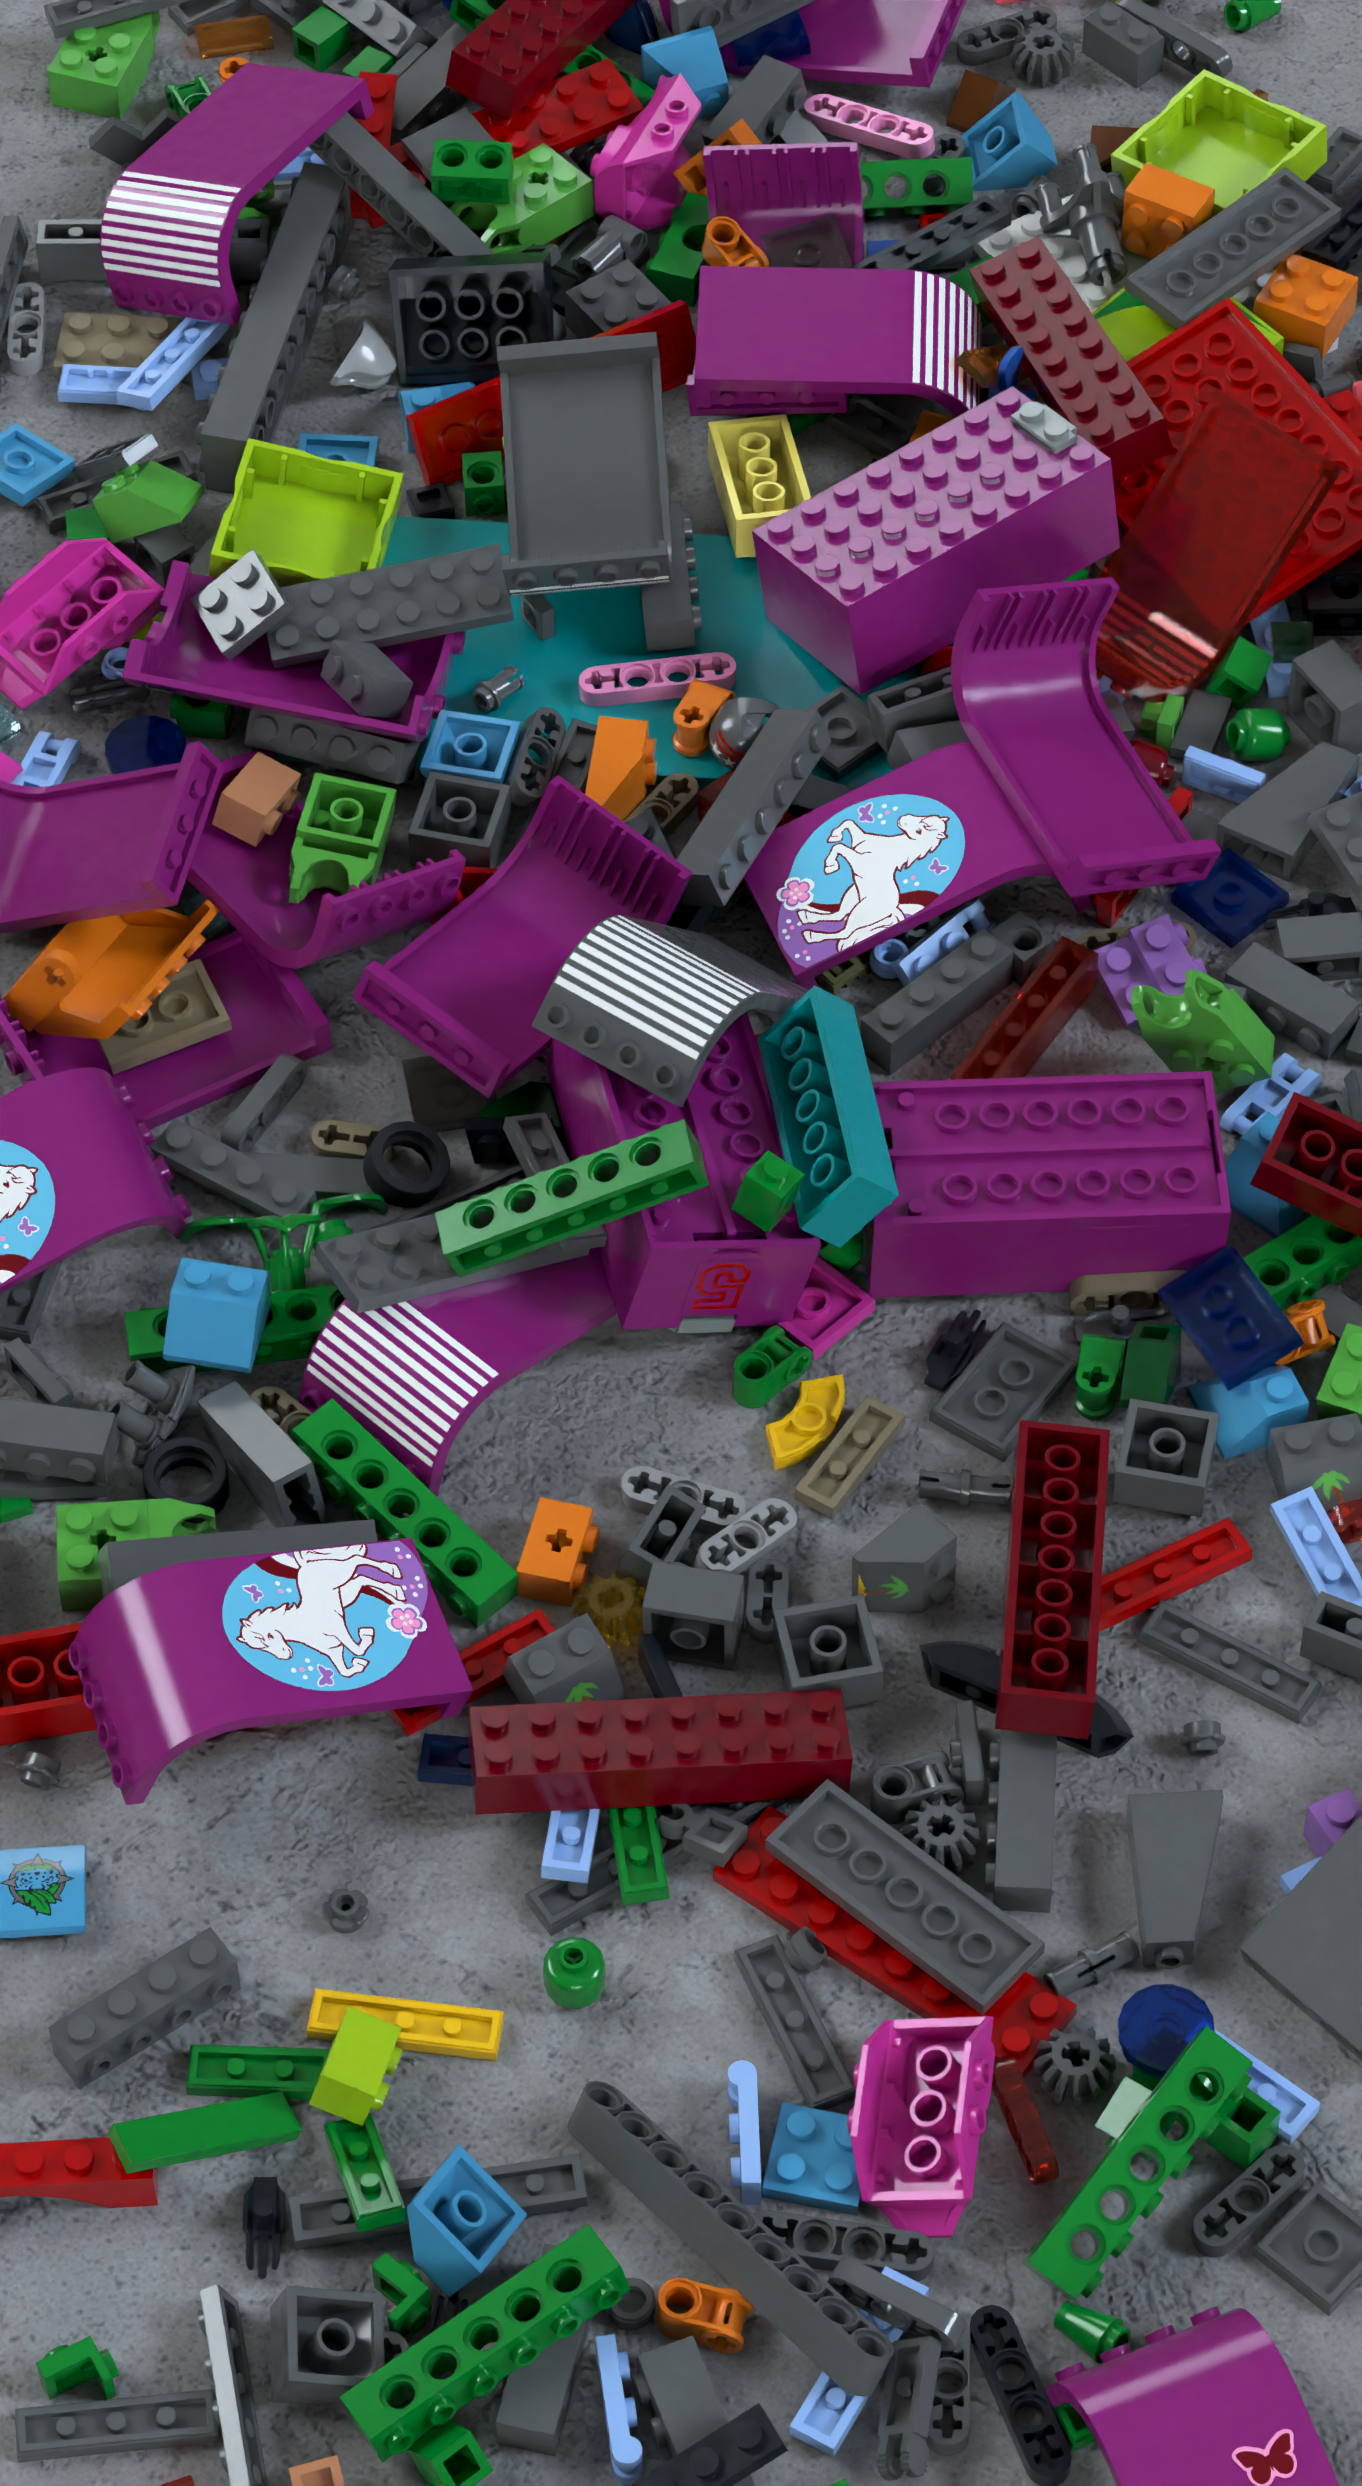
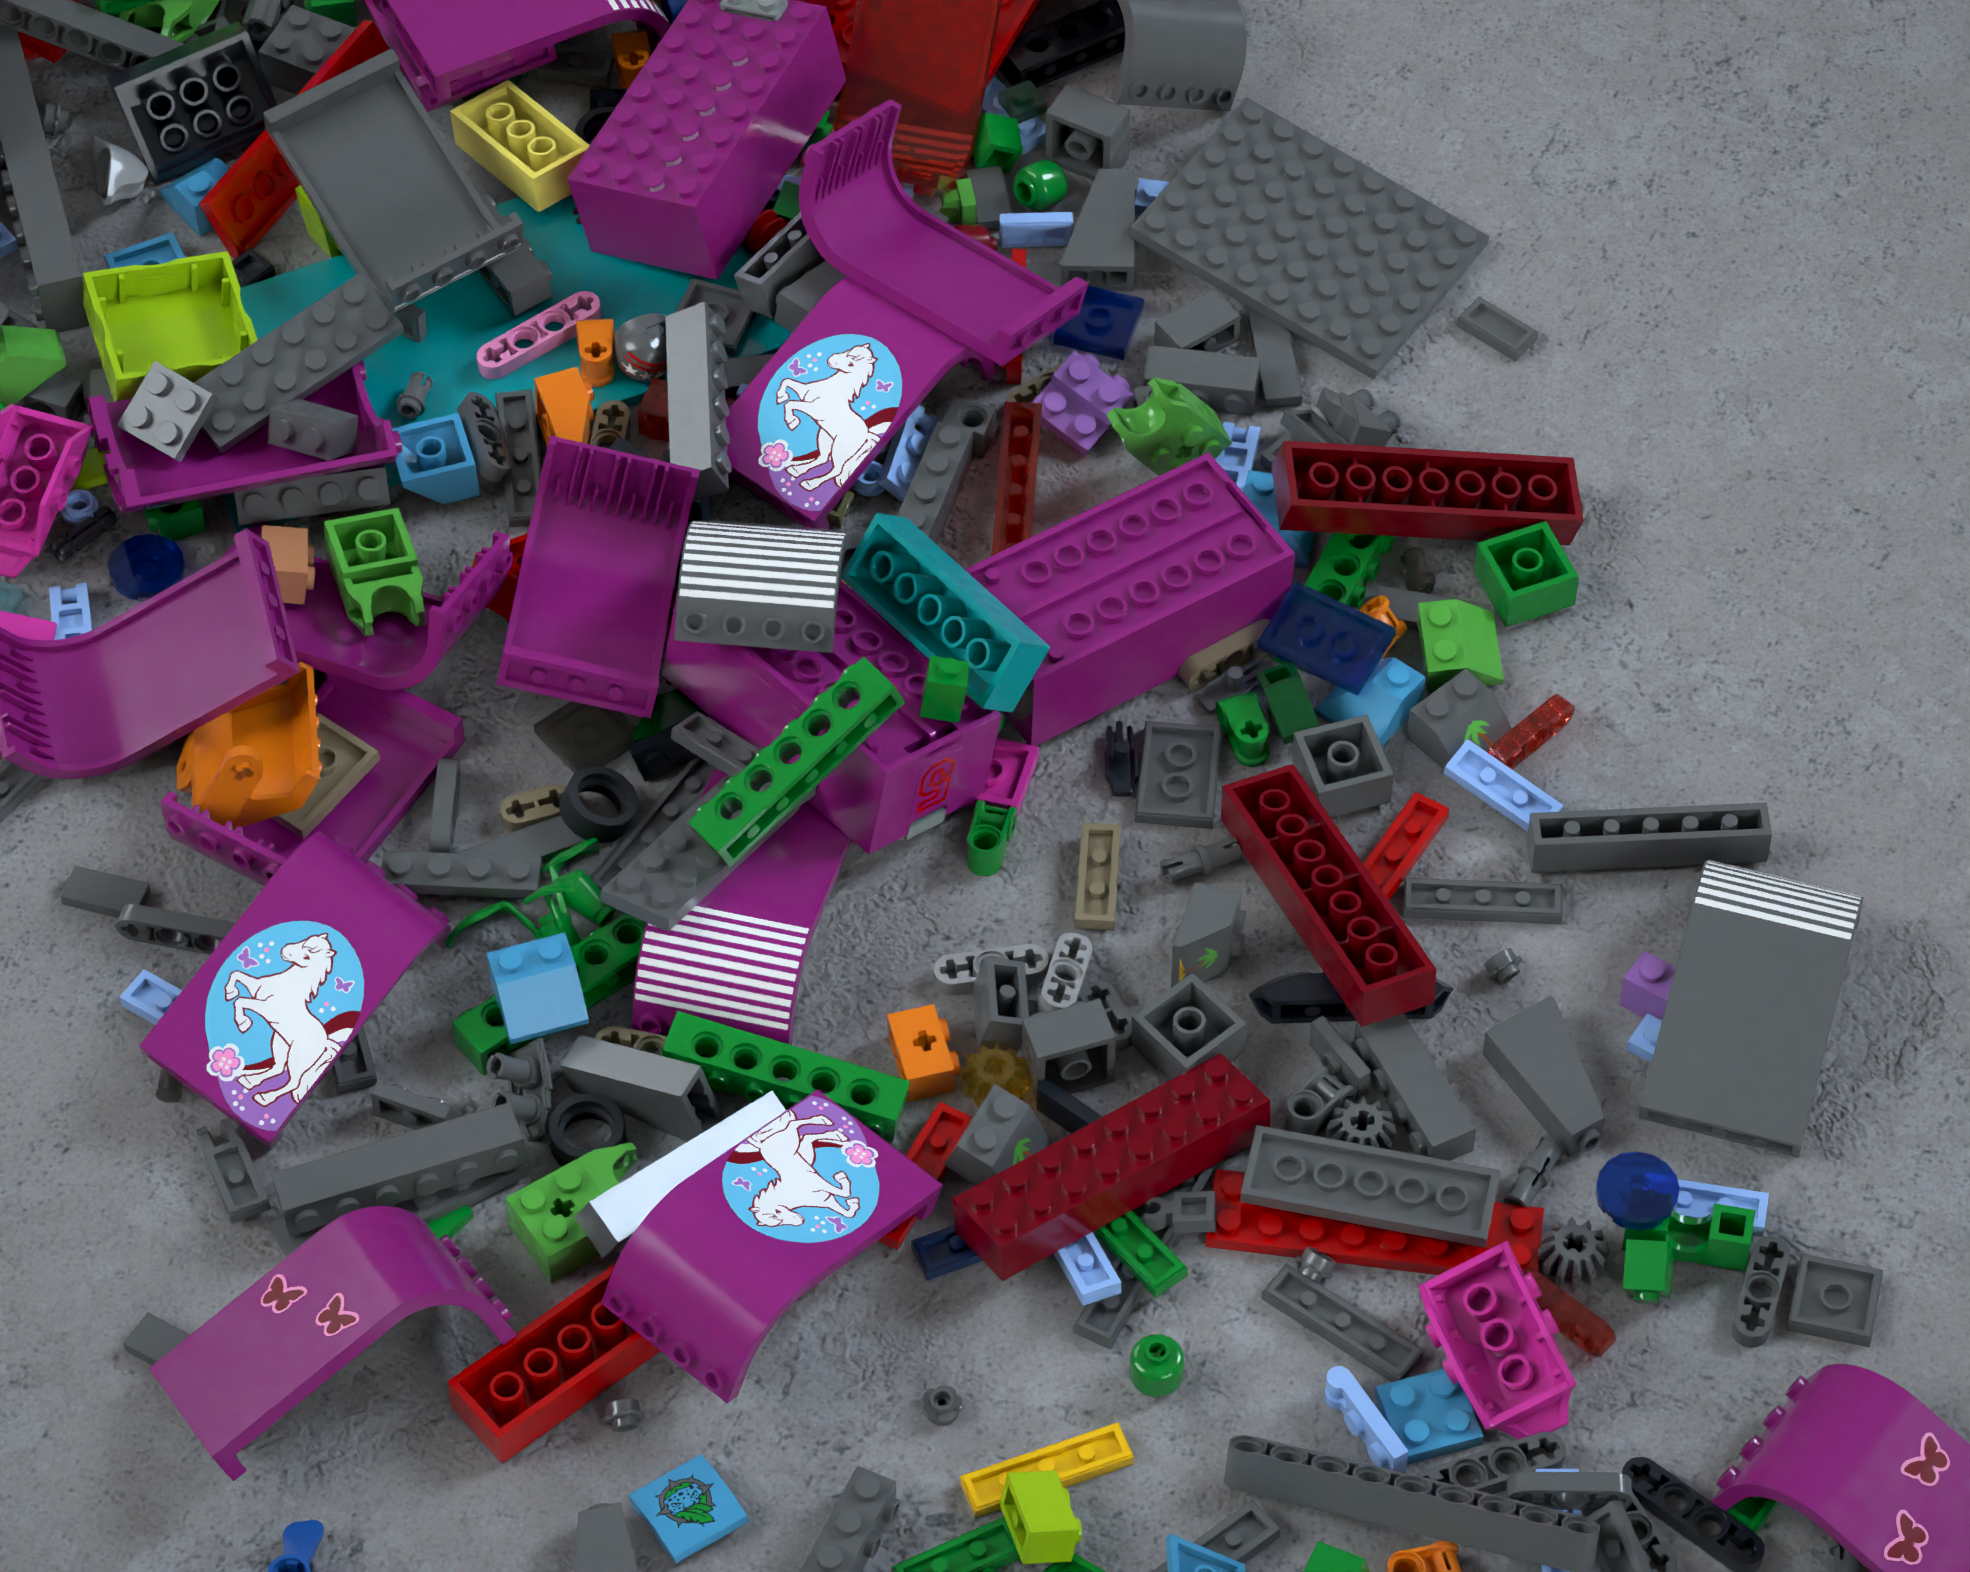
camera: 30 degrees left, 0 degrees up
dark grey brick [408,771,512,868] -> none
green brick [461,451,505,516] -> none
yellow tile [765,1374,845,1470] -> none
green brick [1022,2026,1254,2301] -> none
green cone [1054,2301,1131,2364] -> none
black piece [1264,891,1357,932] -> none

